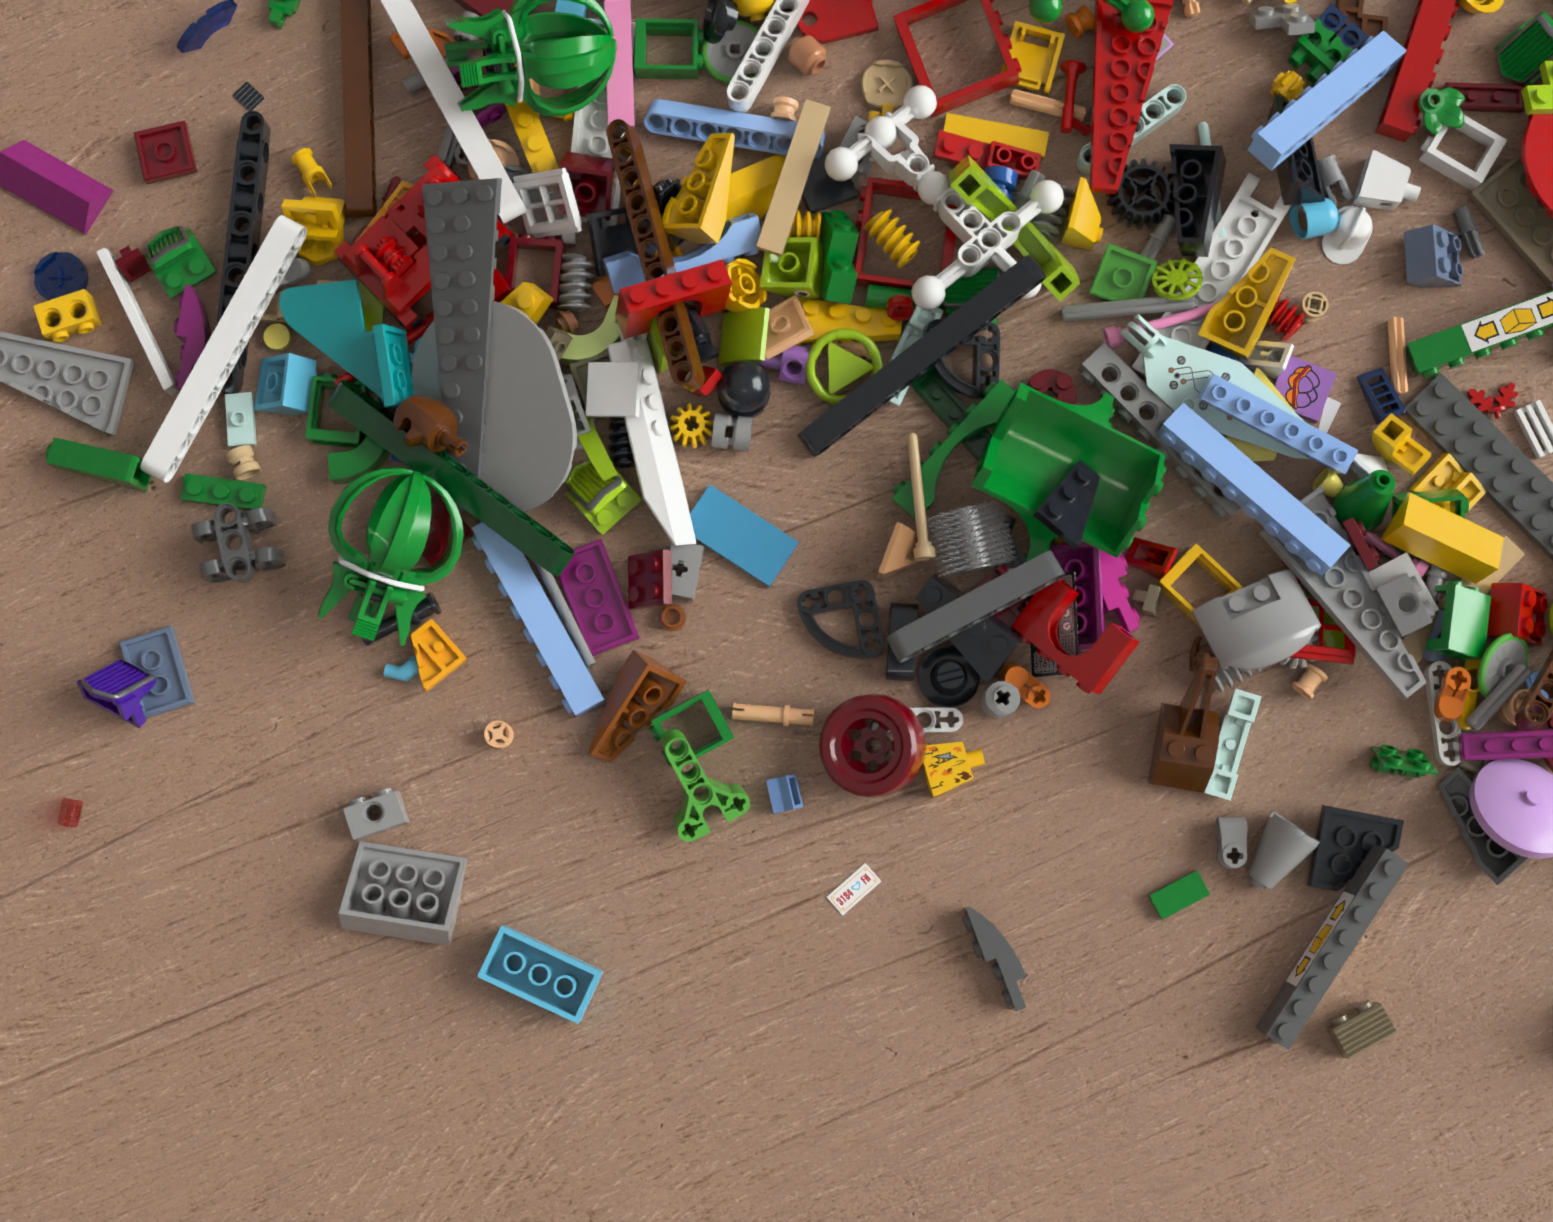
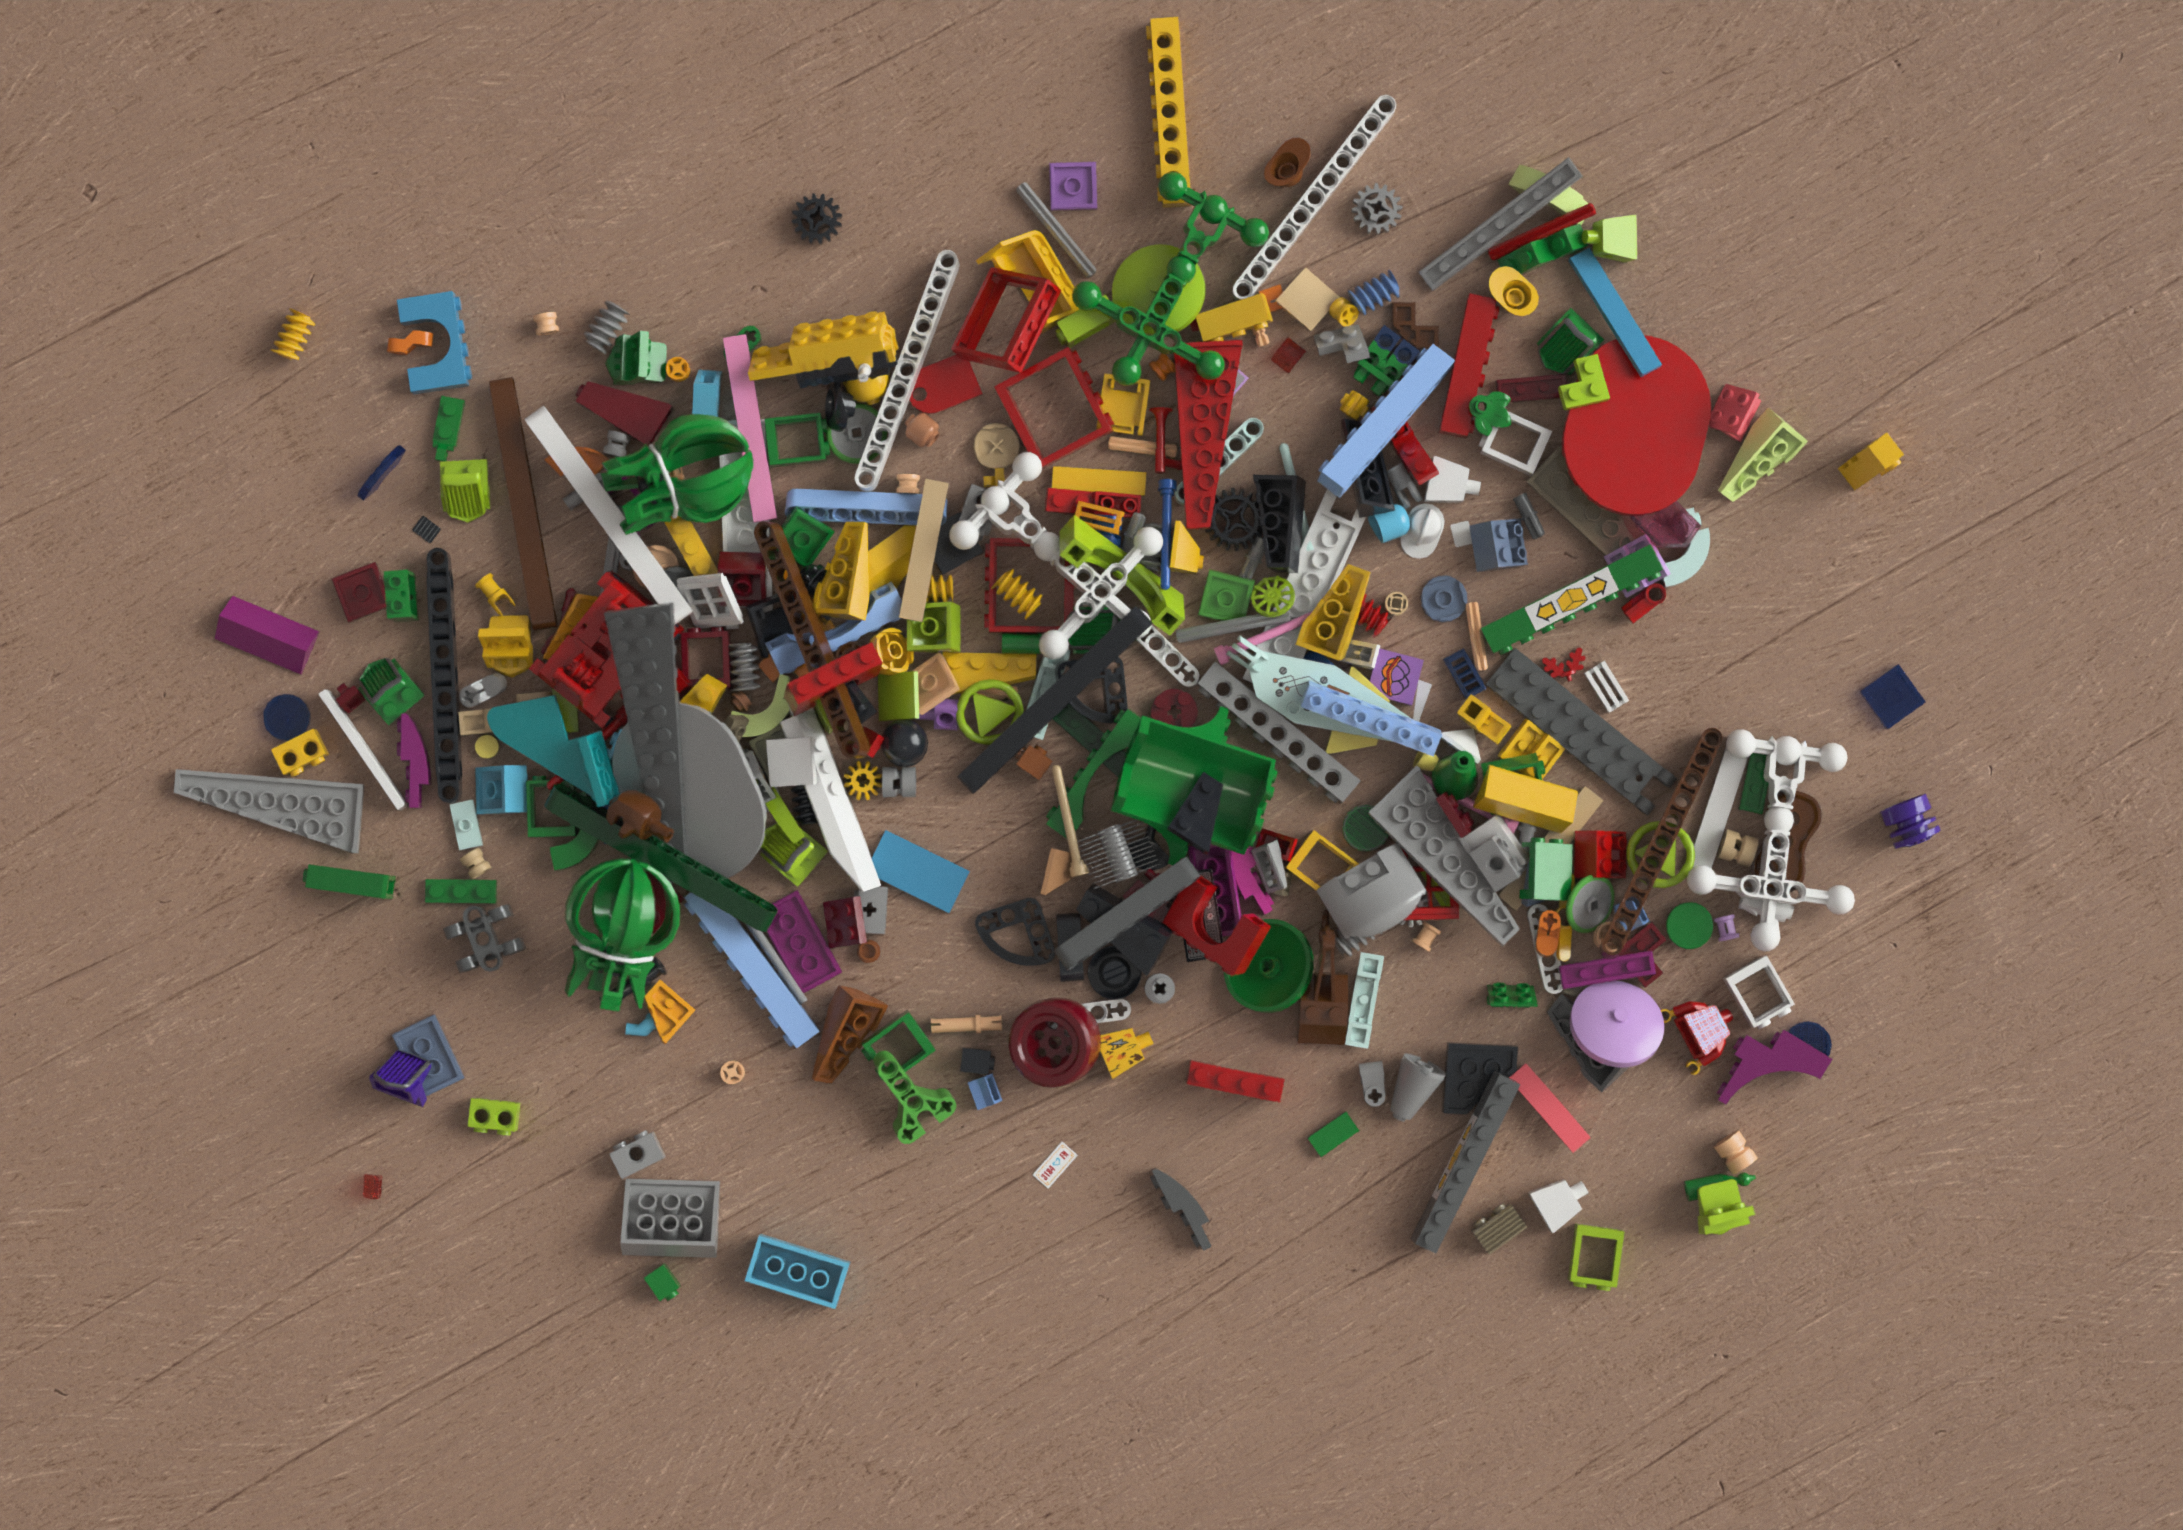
camera: 10 degrees left, 5 degrees up
white beam [140,215,307,483] -> none
green arch [820,210,859,304] -> none
red tile [886,295,913,321] -> none
orange piece [1000,663,1051,708] -> none
light blue brick [1156,402,1350,576] -> none
light grey axle [1466,664,1532,731] -> none
none -> green window [384,570,419,622]
none -> lime piece [440,459,490,523]
none -> lime brick [468,1098,521,1135]
none -> green brick [644,1263,681,1302]
none -> green tile [777,506,835,567]
none -> black brick [960,1047,995,1075]
none -> dark orange brick [1015,744,1053,781]
none -> light orange tile [1075,501,1124,535]
none -> white beam [1136,625,1200,687]
none -> blue piece [1158,479,1177,590]
none -> red arch [1186,1059,1285,1103]
none -> green dish [1224,919,1314,1013]
none -> light grey slope [1251,840,1287,894]
none -> clear red slope [1271,337,1306,373]
none -> tile [1342,805,1388,851]
none -> red slope [1370,407,1439,486]
none -> sand blue tile [1420,575,1468,622]
none -> white sticker [1451,521,1472,547]
none -> coral slope [1509,1063,1591,1153]
none -> white torso [1528,1179,1588,1233]
none -> lime window [1568,1223,1624,1291]

